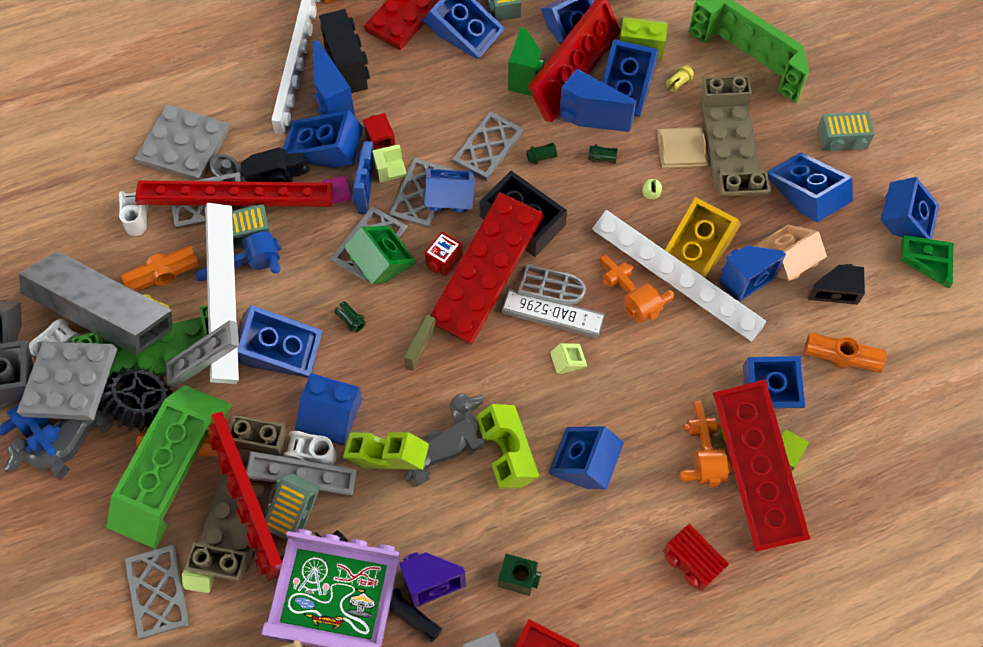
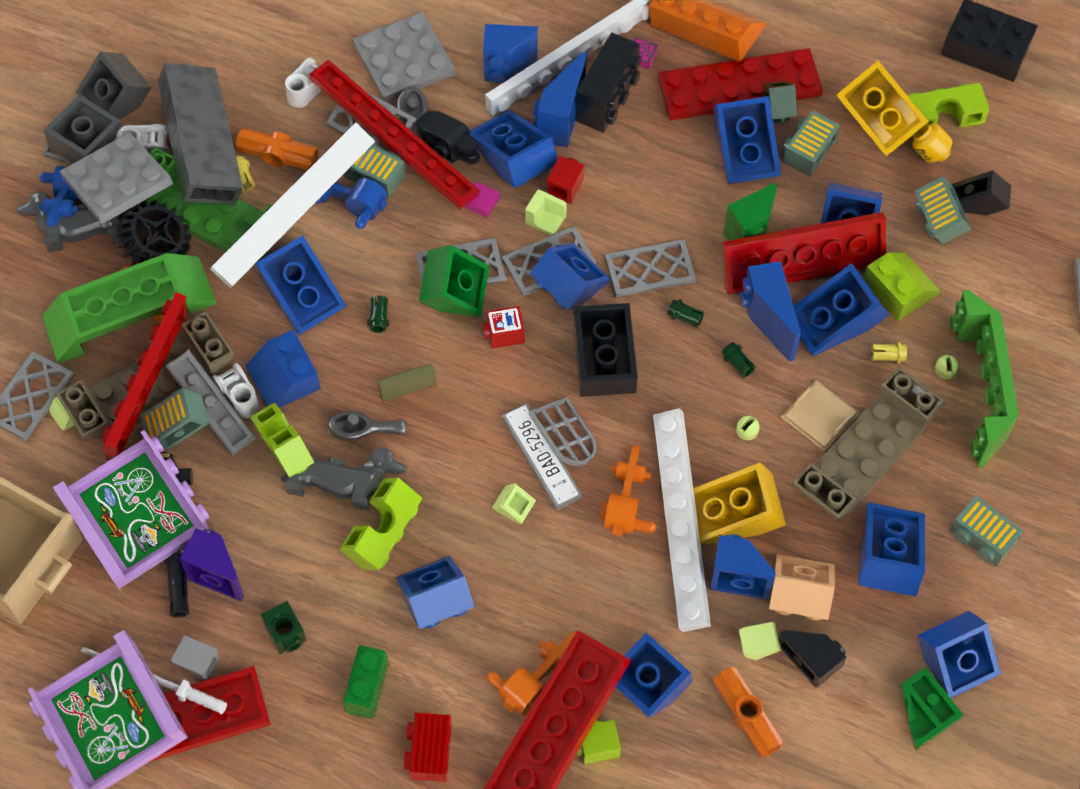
camera: 45 degrees right, 0 degrees up
light grey tile [166,320,239,388] -> none
blue wing [353,141,374,214] -> none
red plate [430,192,544,345] -> none
none -> flat silver piece [328,411,407,441]
none -> green brick [343,645,389,719]
none -> blue slope [483,24,538,83]
none -> yellowish green slope [739,622,781,660]
none -> yellowish green hinge [935,355,959,379]

